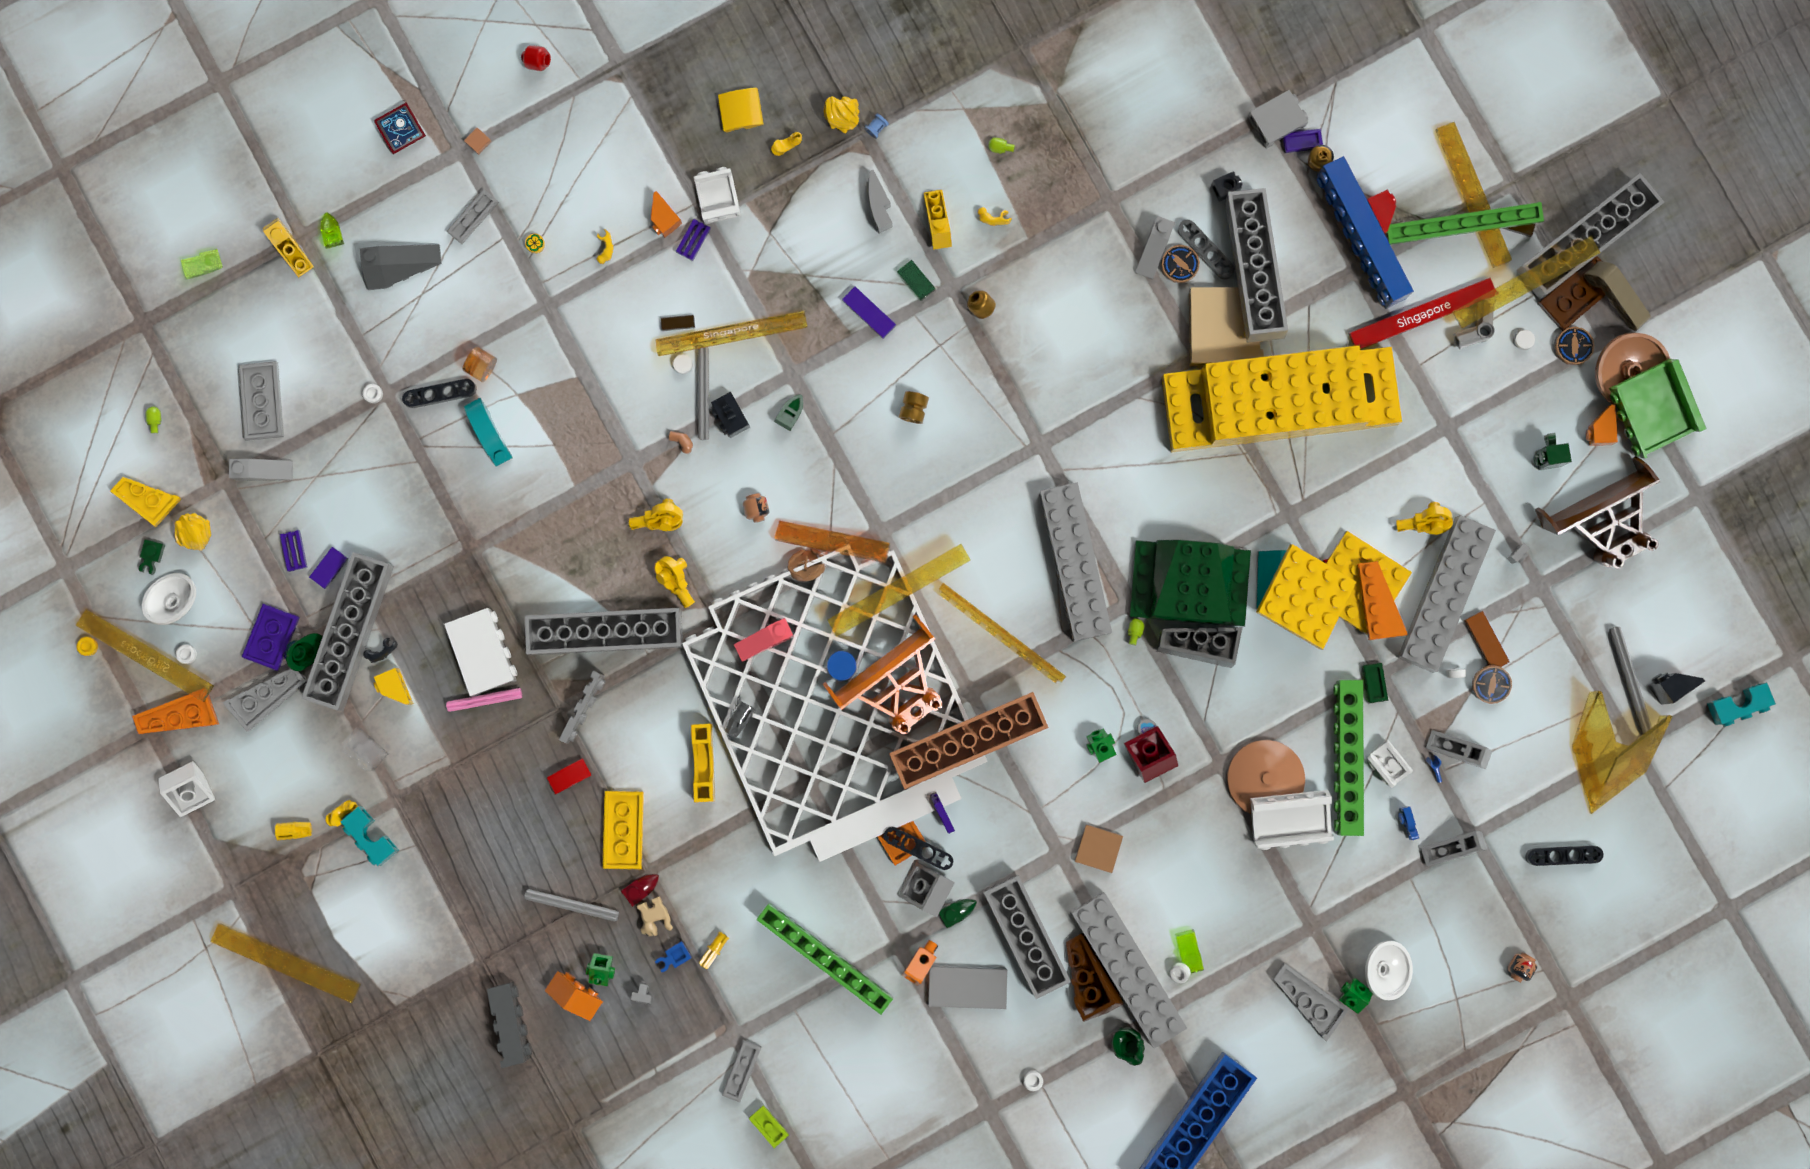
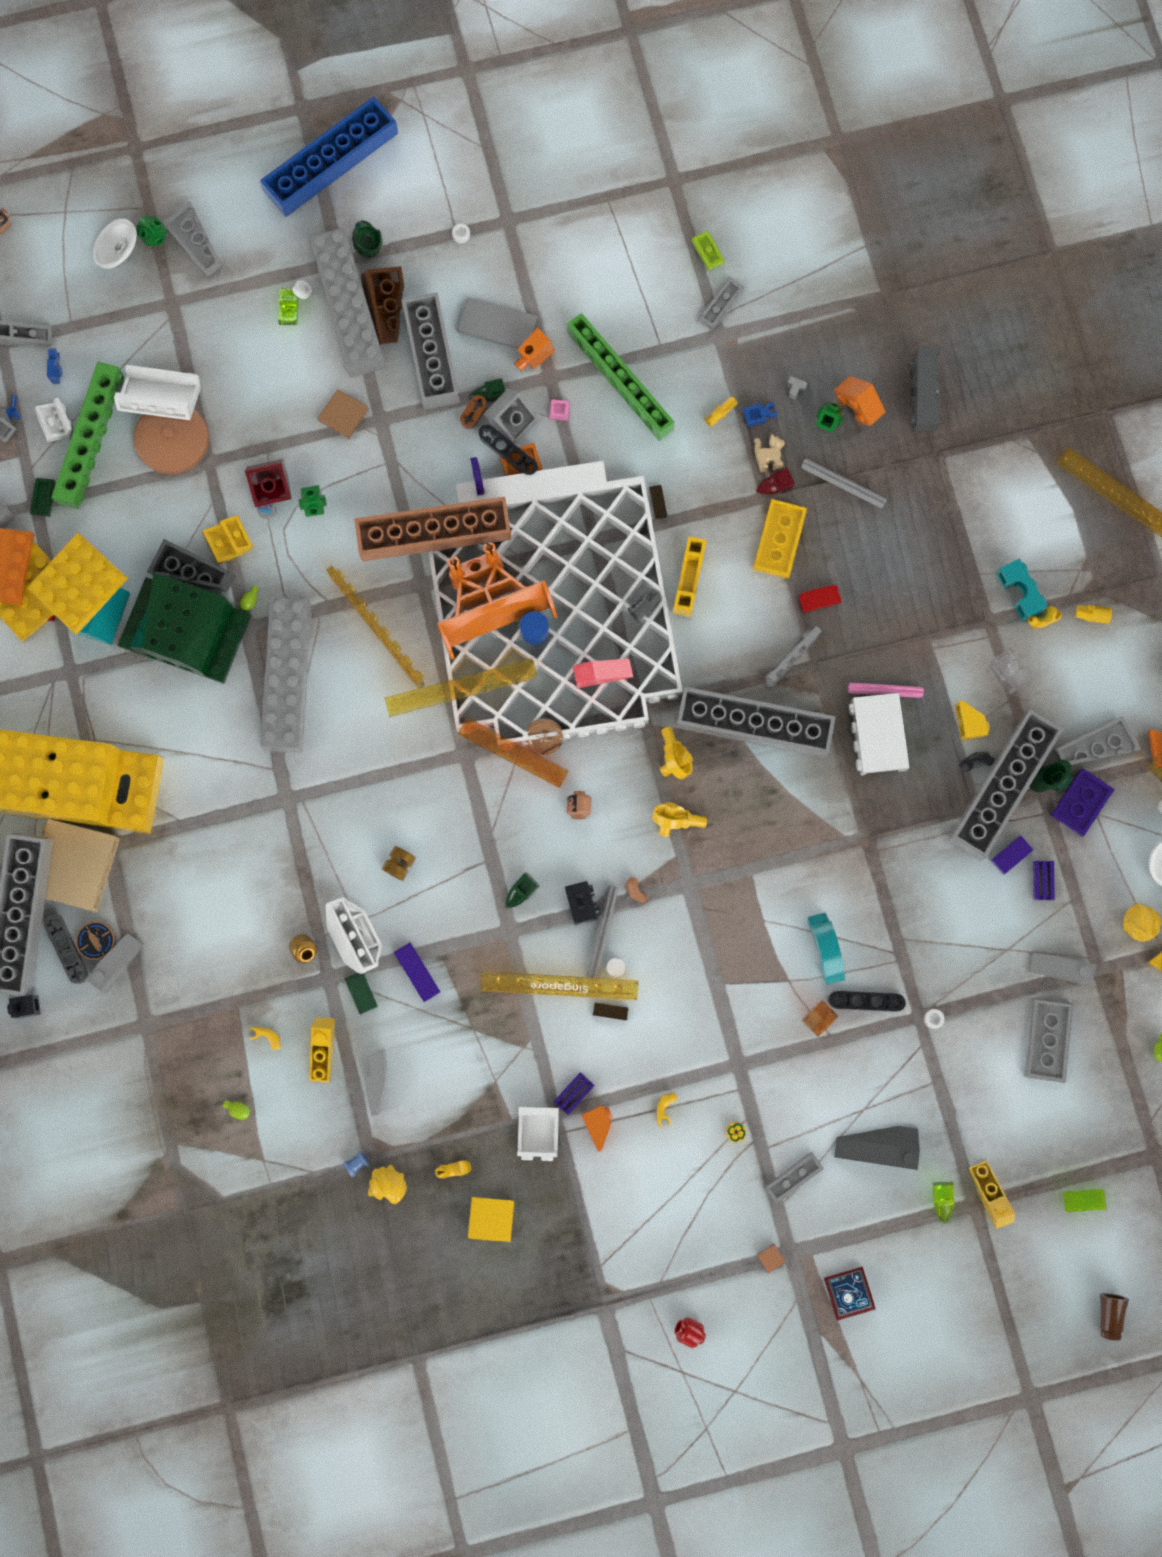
camera: 170 degrees left, 5 degrees down
none -> yellow slope [202,515,253,565]
none -> white wedge [325,897,382,974]
none -> dark orange beam [460,395,487,429]
none -> bright pink tile [549,399,570,421]
none -> dark brown piece [649,485,667,519]
none -> reddish brown plant [1100,1293,1129,1341]

